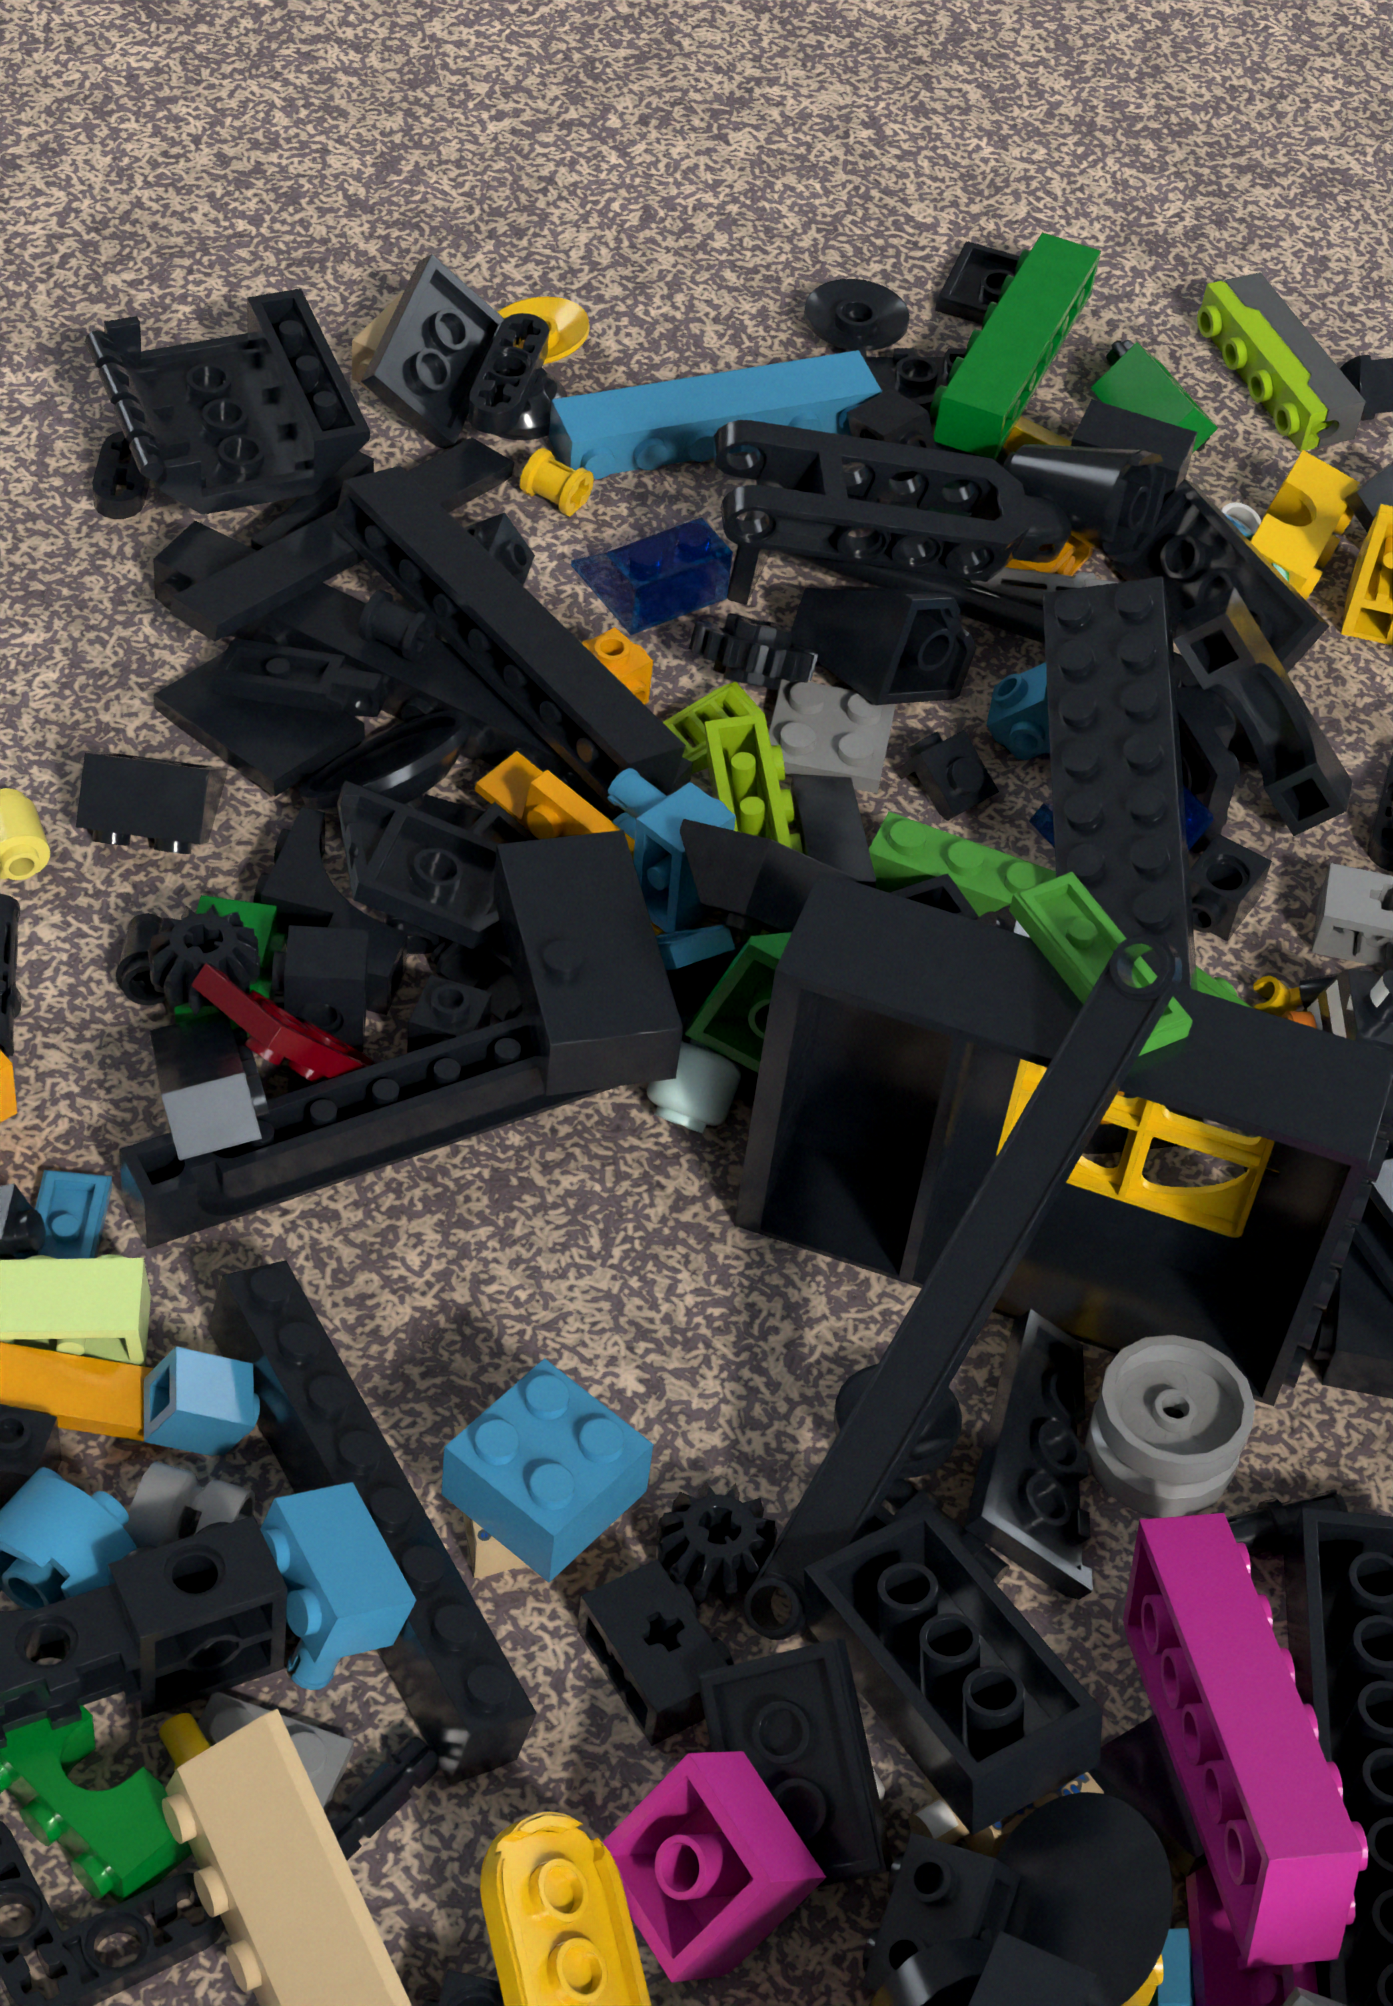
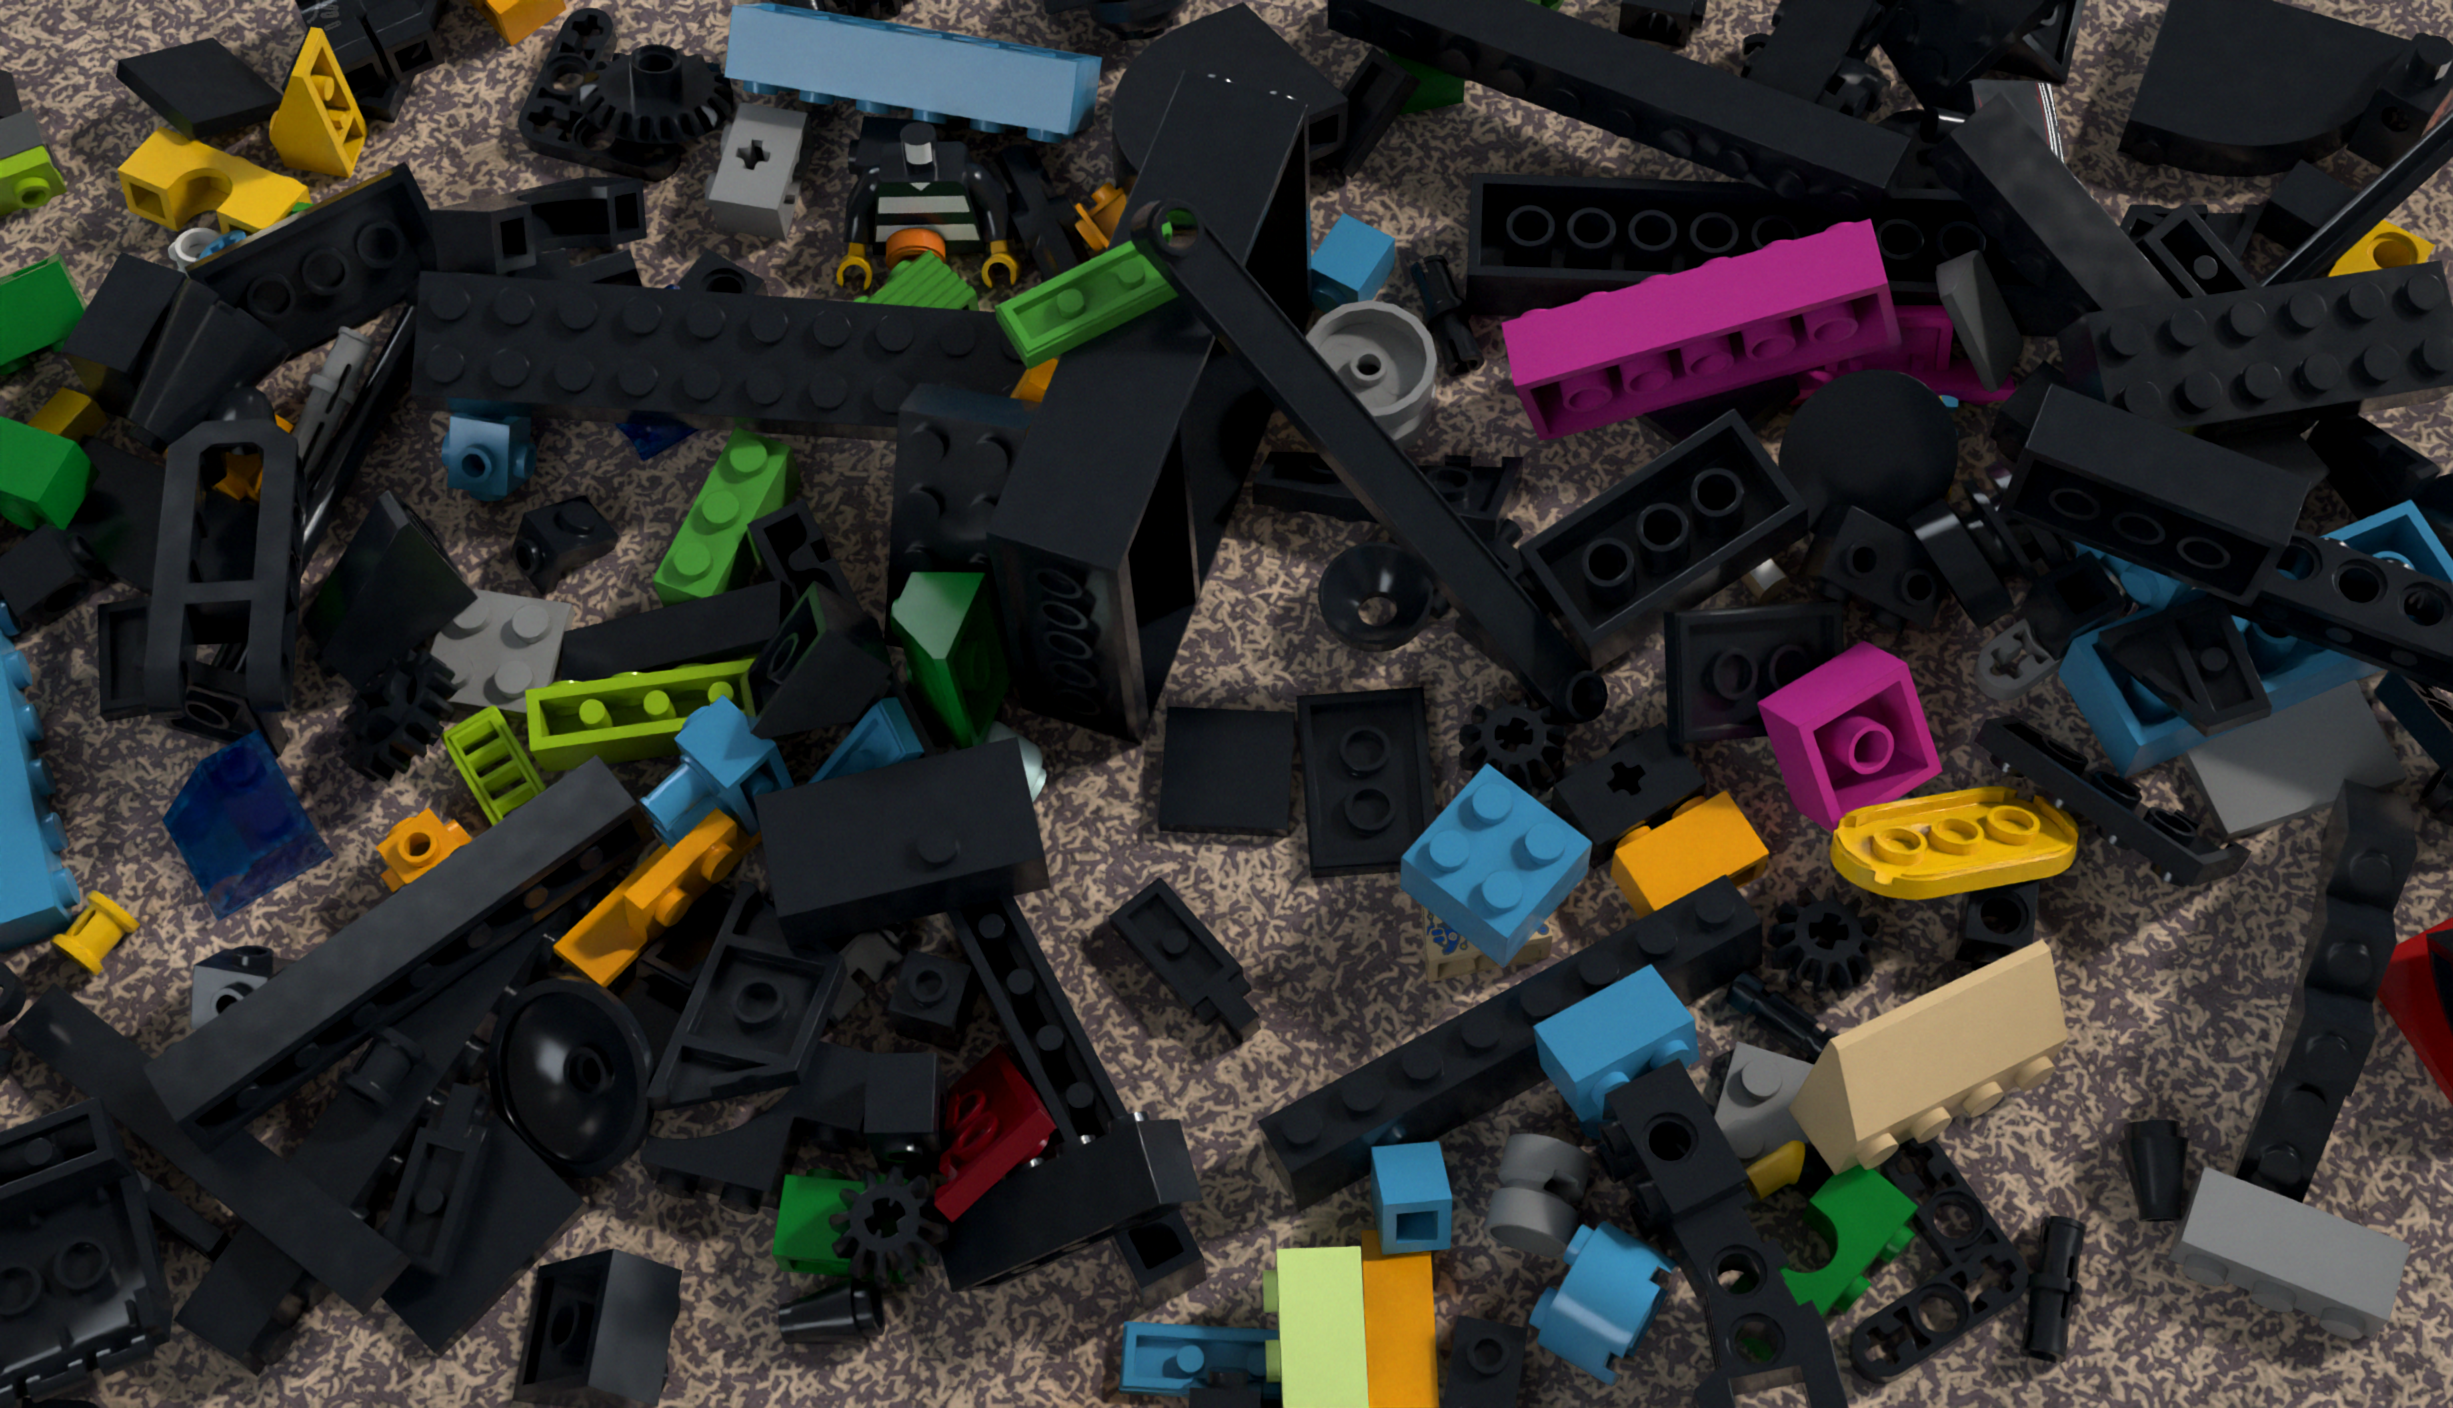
camera: 80 degrees left, 15 degrees up
none -> black hinge [1109,877,1261,1045]
none -> black tile [1158,706,1295,837]
none -> black tile [1296,687,1436,878]
none -> dark azure brick [1311,213,1395,313]
none -> light orange brick [1610,790,1769,919]
none -> black gear [1767,885,1883,1001]

